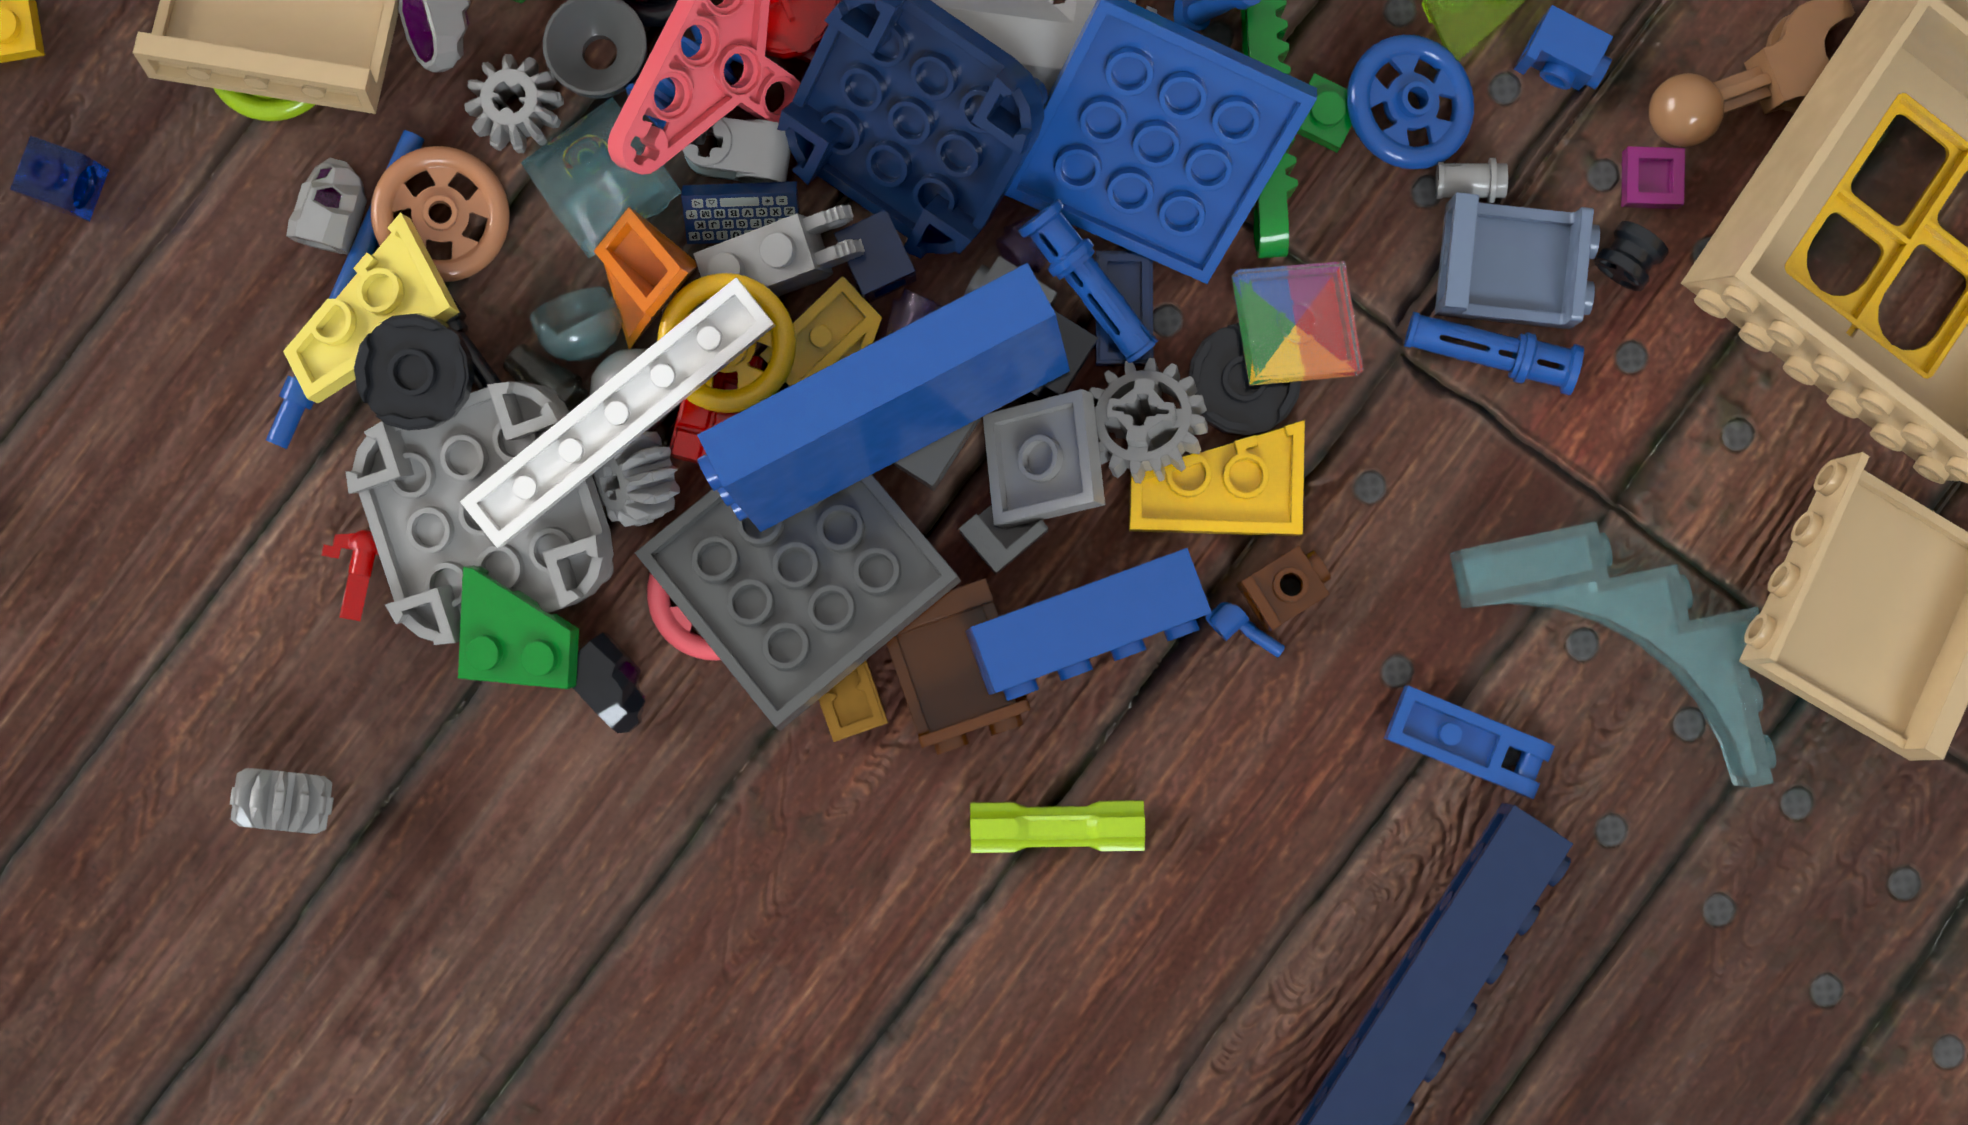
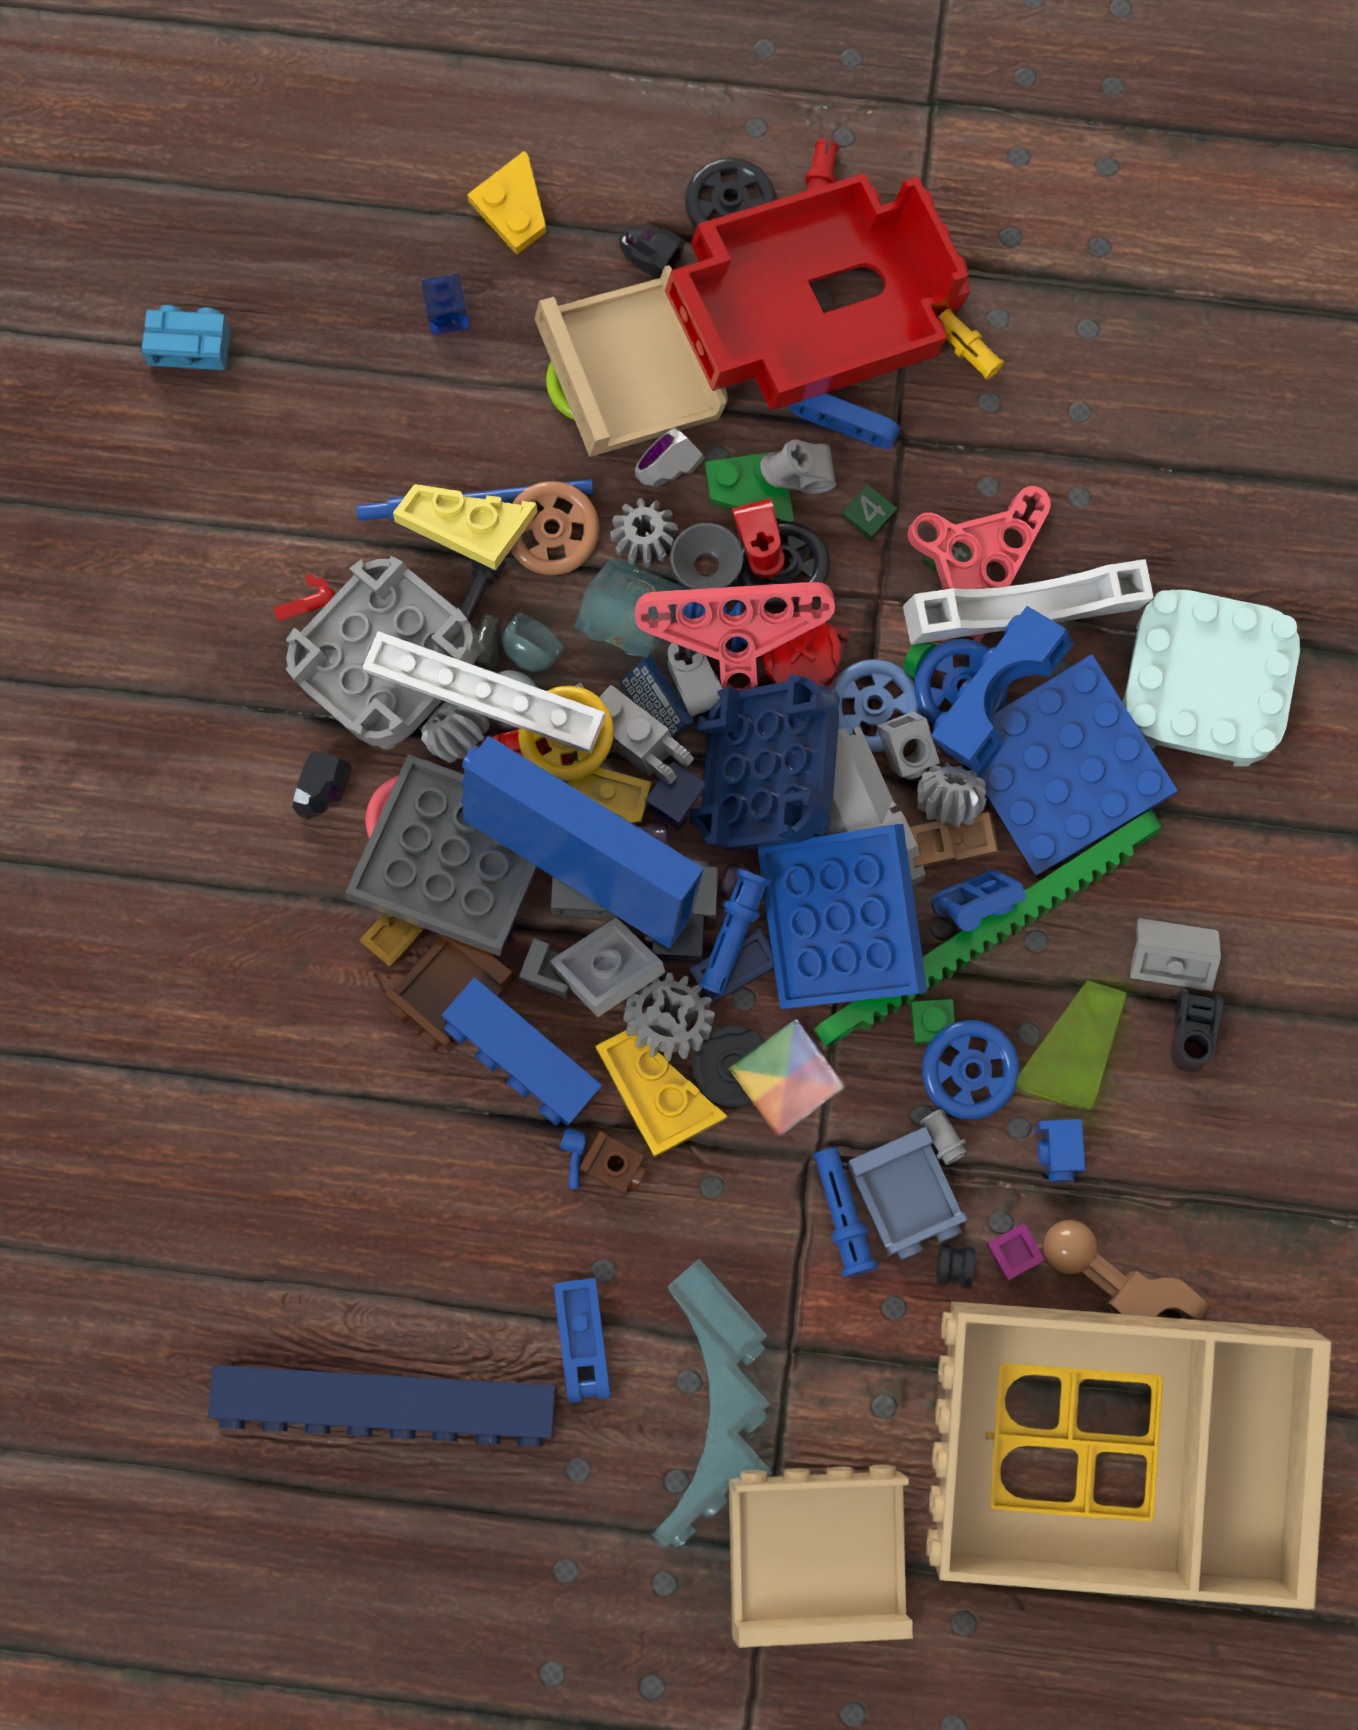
camera: 60 degrees right, 10 degrees down
light grey gear [229,768,334,834] -> none
light grey rock [286,158,367,255] -> none
black tile [354,313,475,431] -> none
green wing [458,565,579,689] -> none
orange slope [594,207,698,349] -> none
lime axle [970,800,1145,853] -> none

